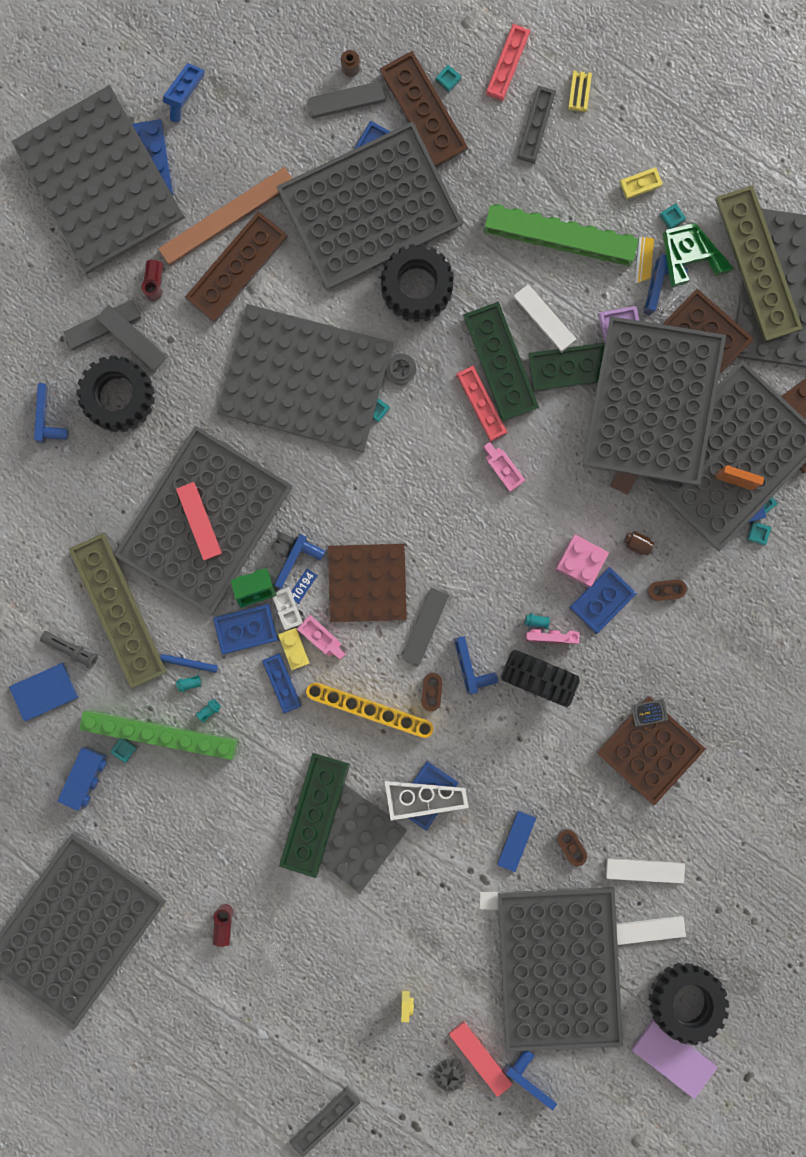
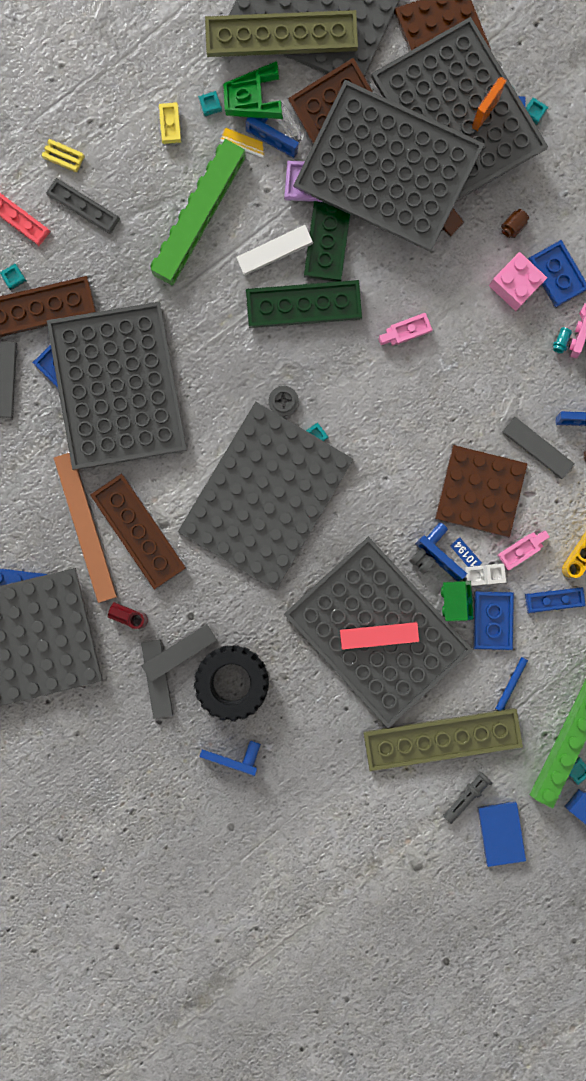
camera: 75 degrees left, 0 degrees up
teal pin [176,675,202,693] -> none
teal pin [196,699,221,723] -> none
light yellow plate [278,628,310,670] -> none
black tyre [381,244,454,322] -> none
coral tile [456,366,508,442] -> none
reddish brown plate [647,579,687,601] -> none

